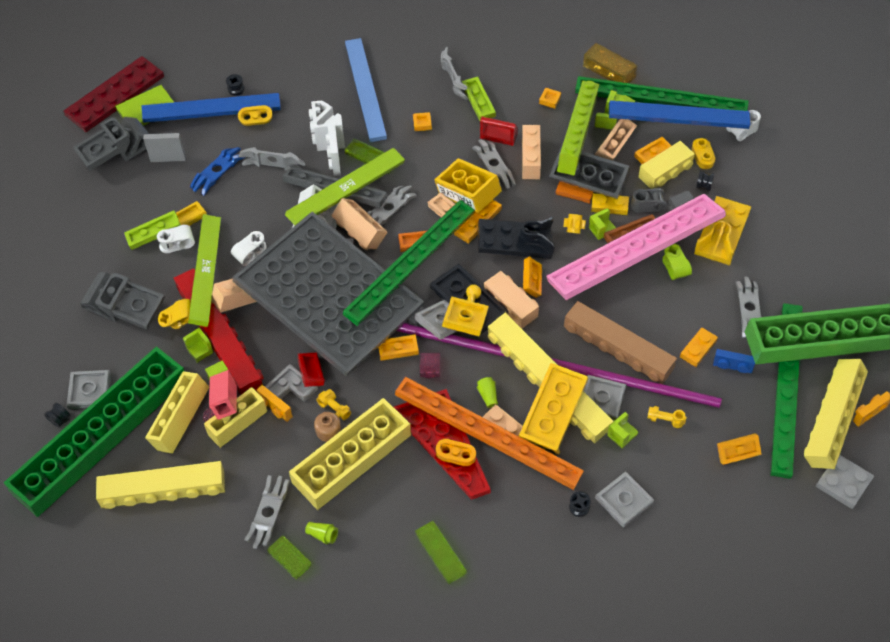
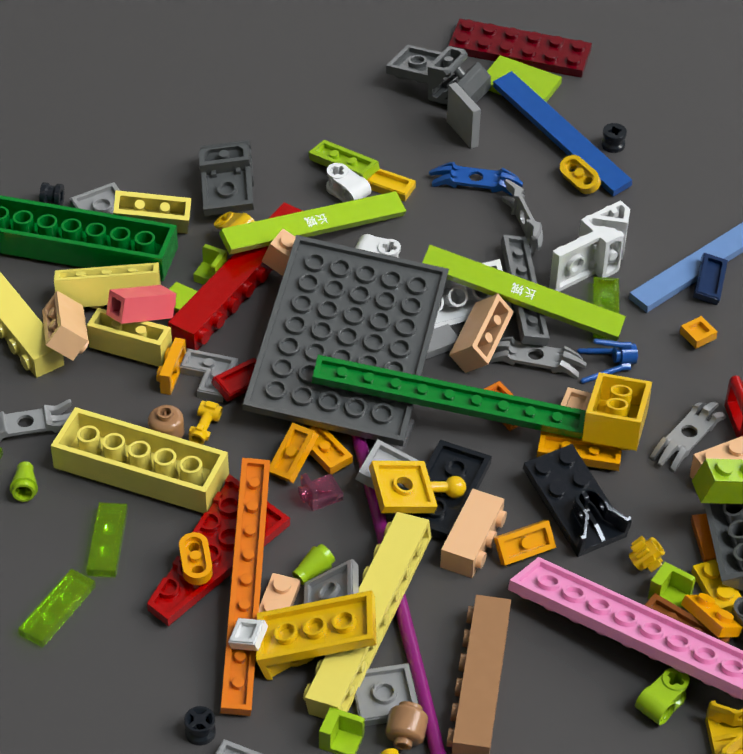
camera: 60 degrees right, 10 degrees down
none -> light nougat brick [42,291,89,361]
none -> clear neon green tile [86,502,128,577]
none -> light yellow brick [113,190,191,234]
none -> white tile [228,618,268,651]
none -> light orange plate [269,422,319,483]
none -> light grey tile [304,559,359,604]
none -> medium nougat head [385,701,428,750]
none -> blue plant [577,339,638,384]
none -> light orange plate [681,593,743,638]
none -> dark blue tile [693,253,728,305]

